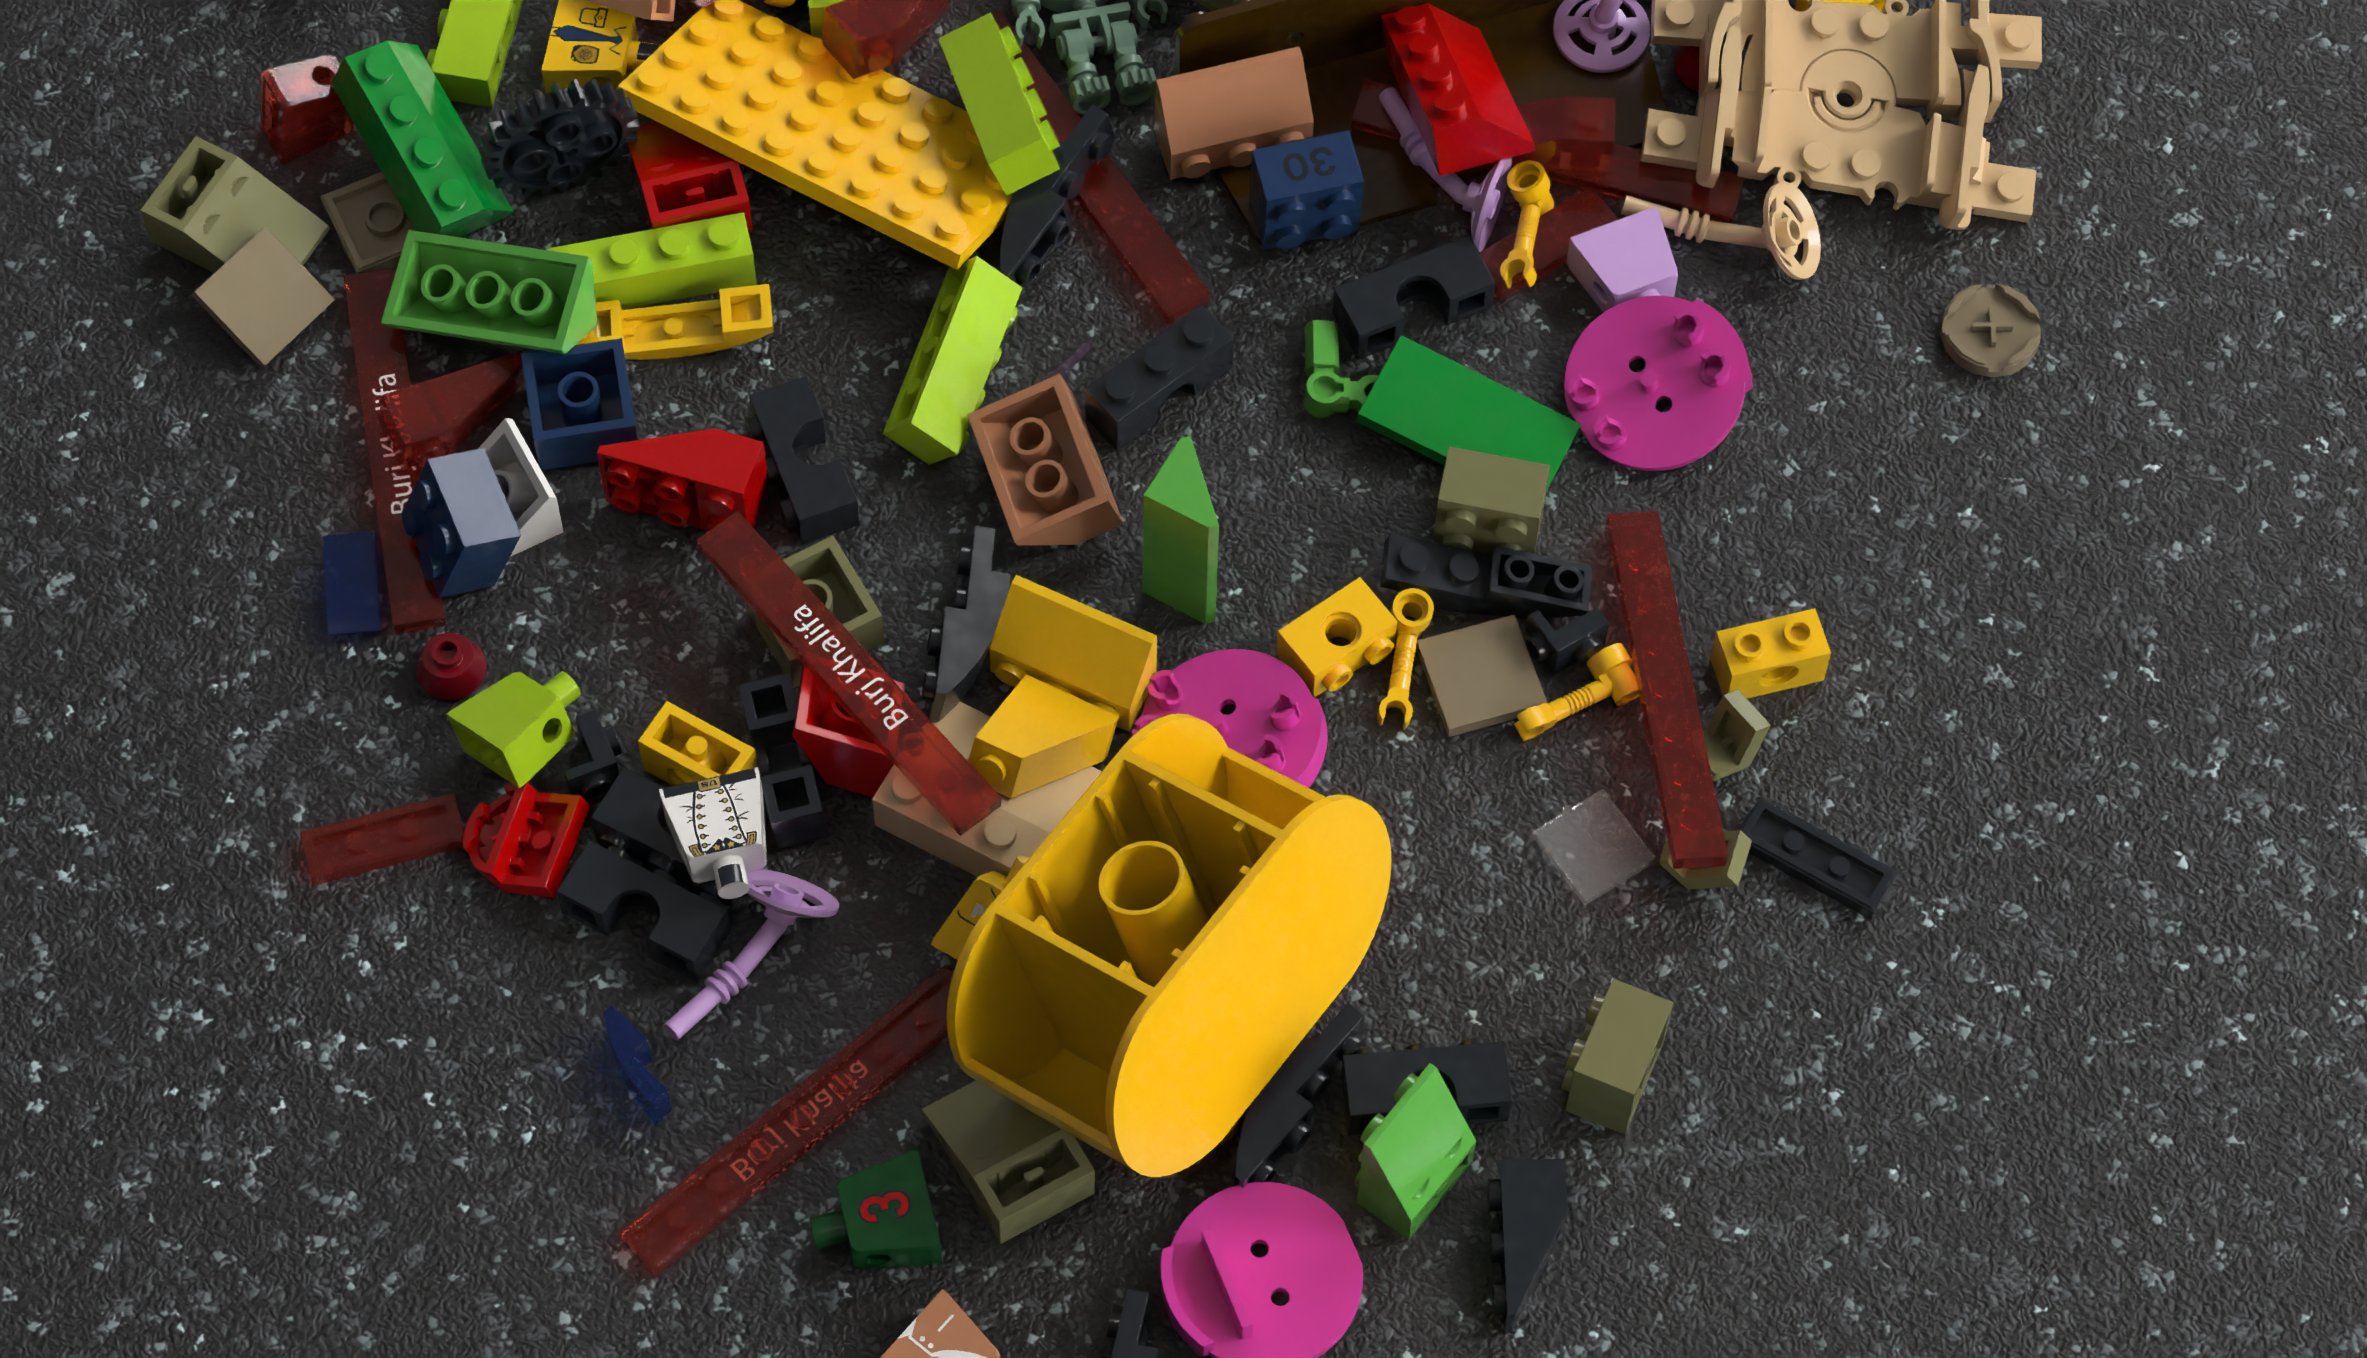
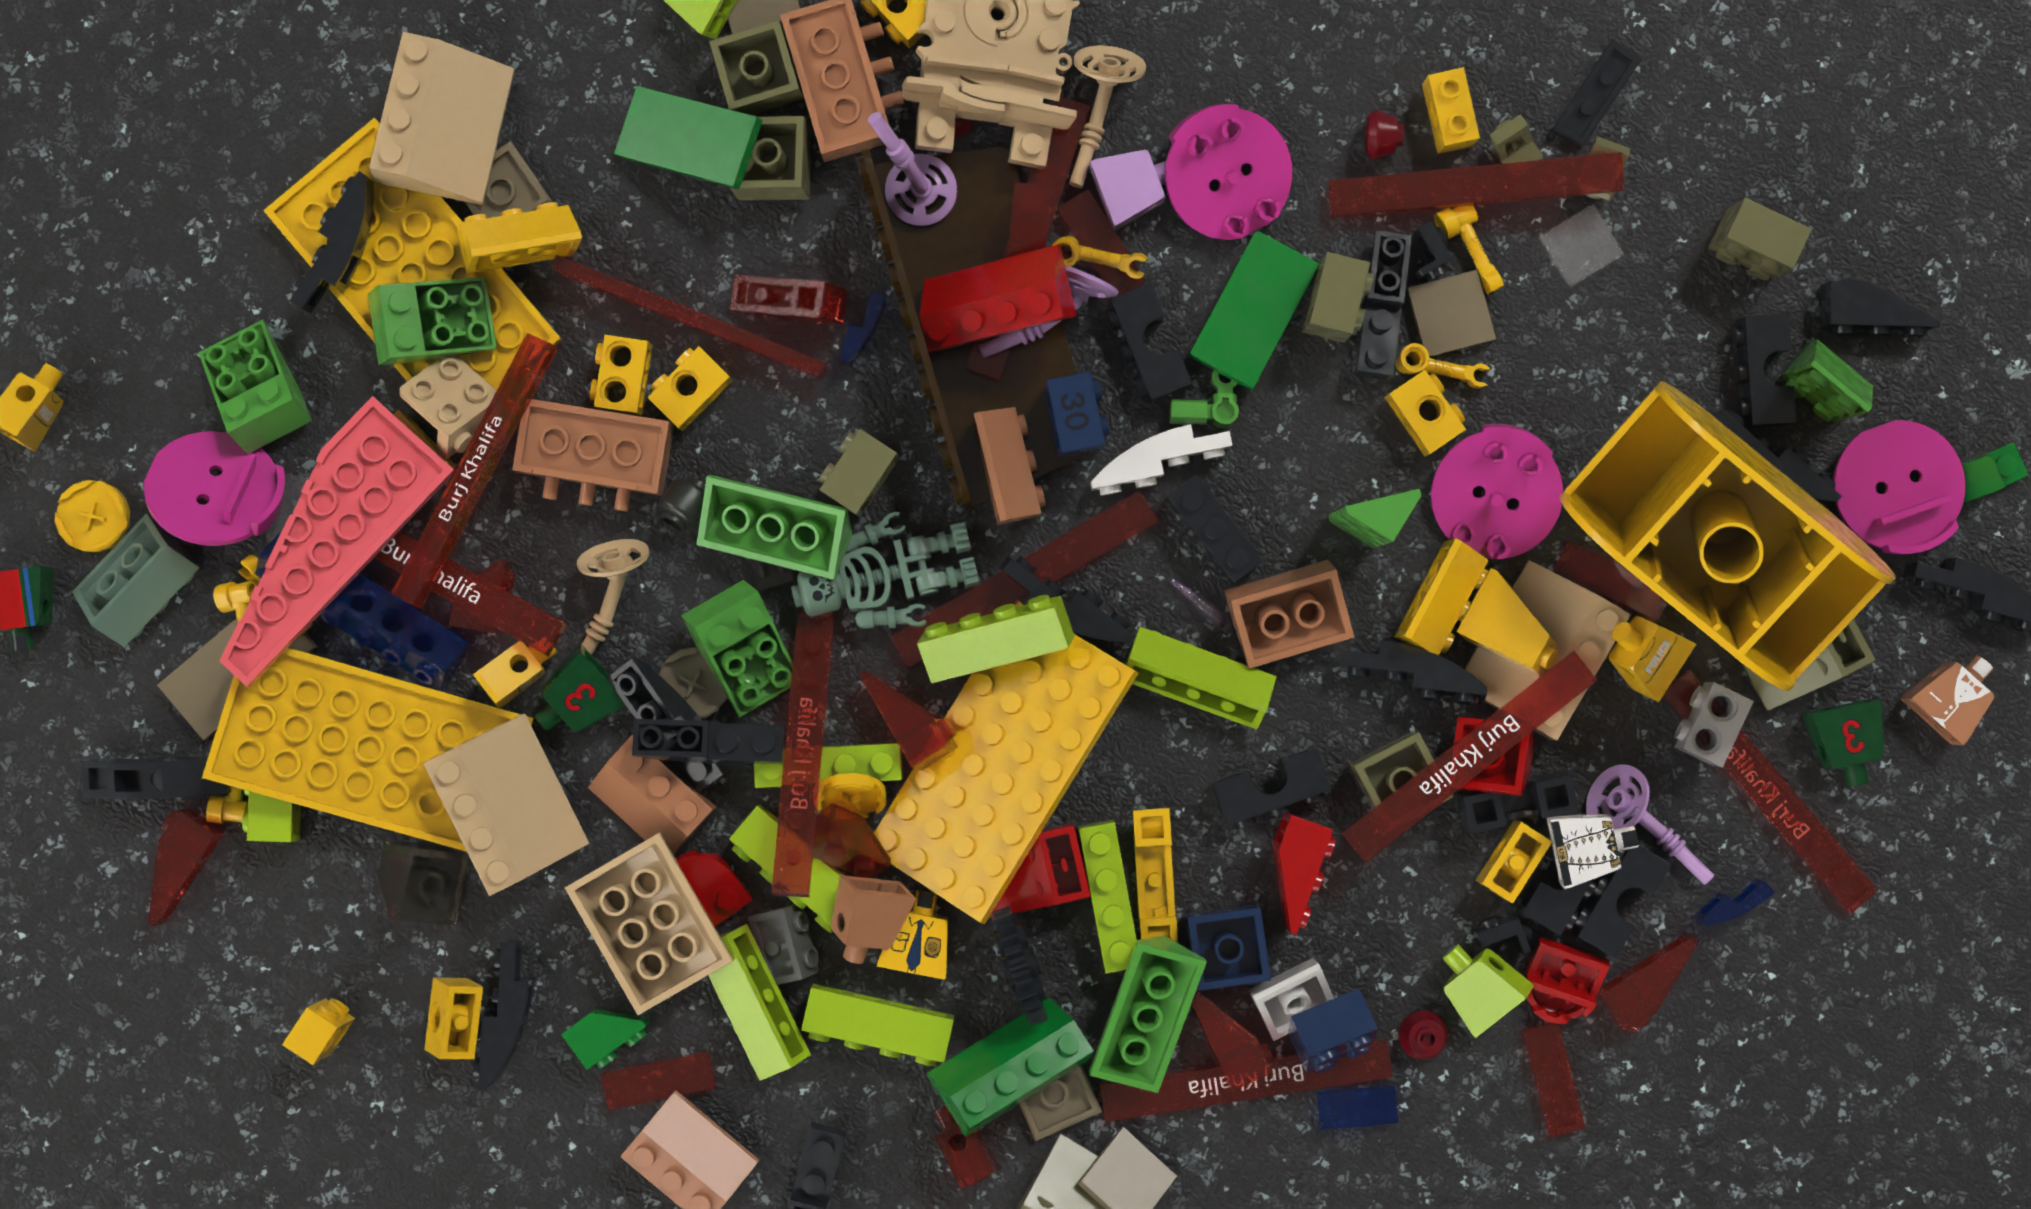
camera: 90 degrees left, 25 degrees up
none -> white slope [1090,424,1232,496]
none -> dark red cone [1365,109,1404,160]
none -> clear red slope [1597,933,1698,1032]
none -> light grey brick [1674,682,1754,767]

